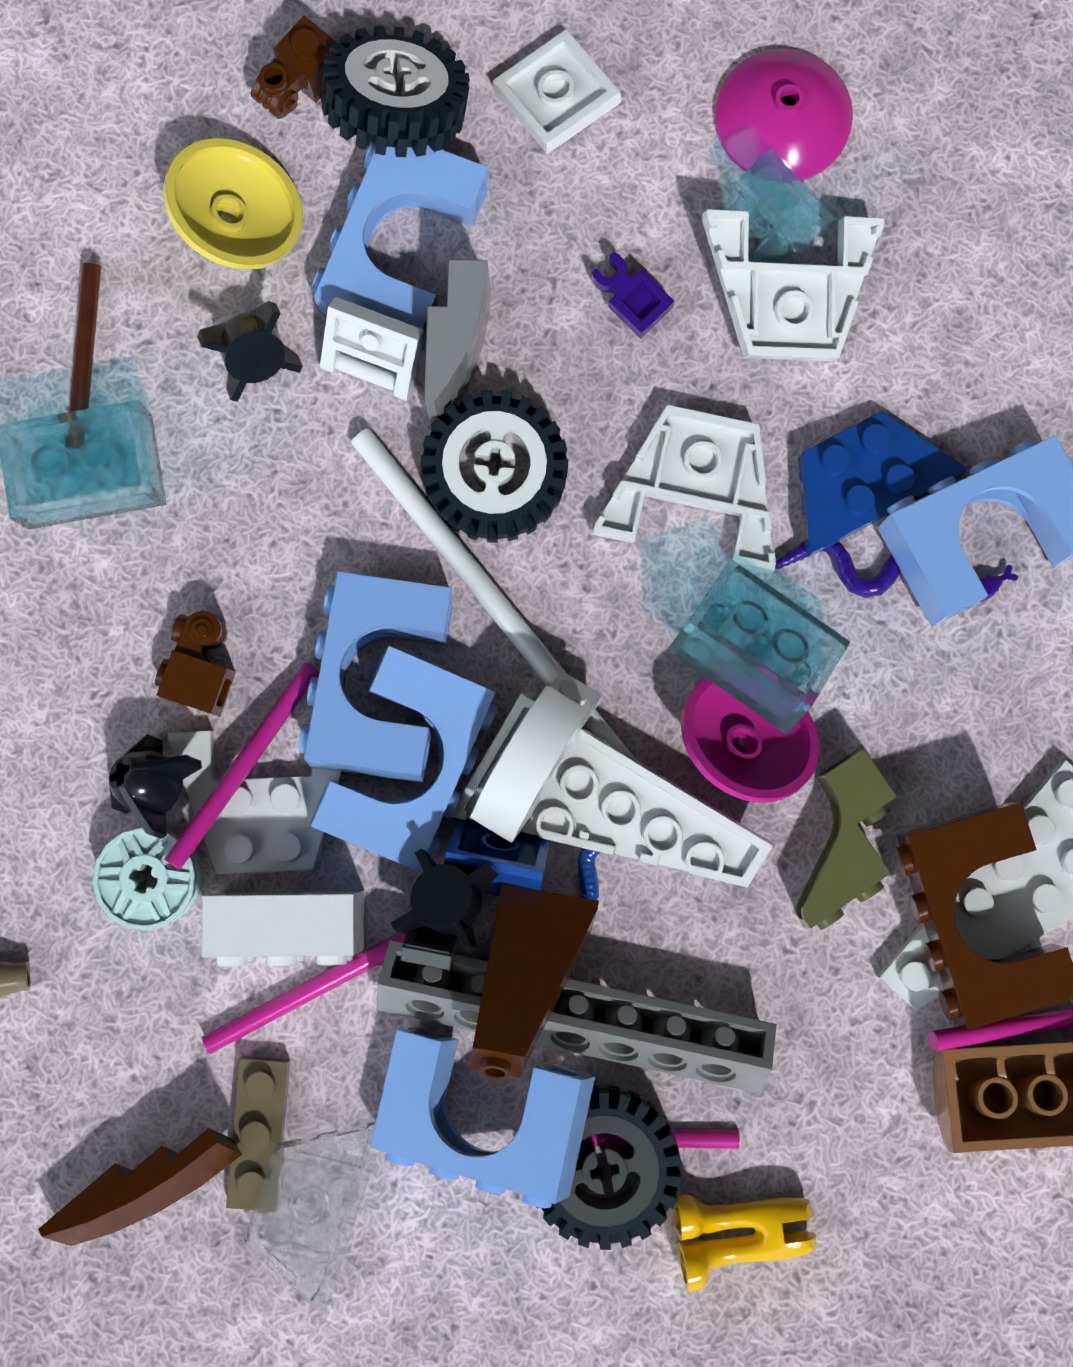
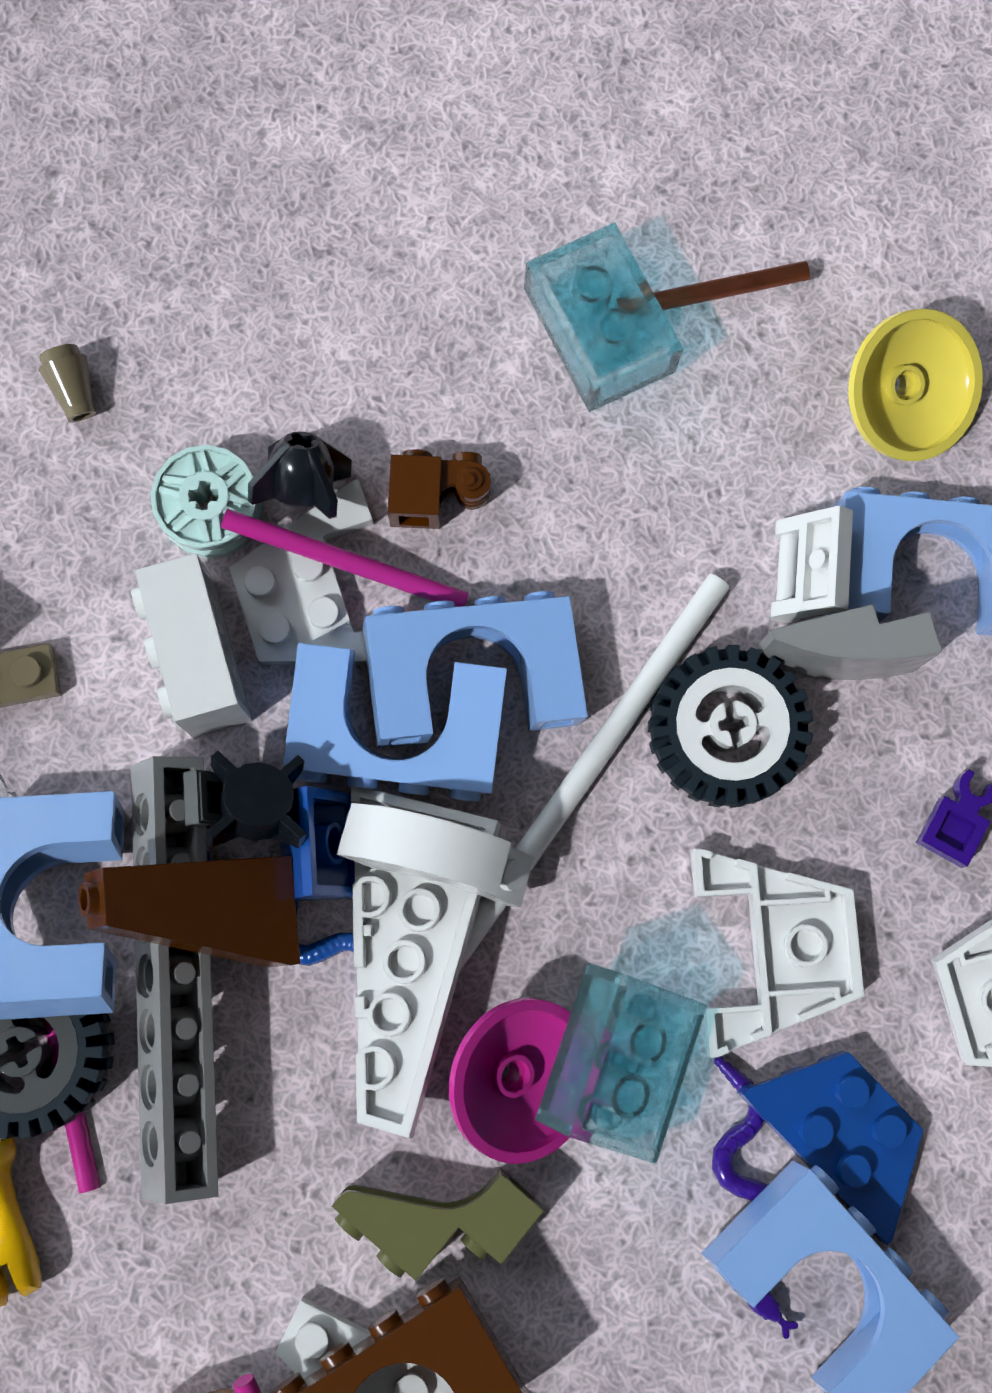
camera: 65 degrees right, 5 degrees down
black piece [197,301,303,402] -> none
dark pink piece [202,933,407,1054] -> none

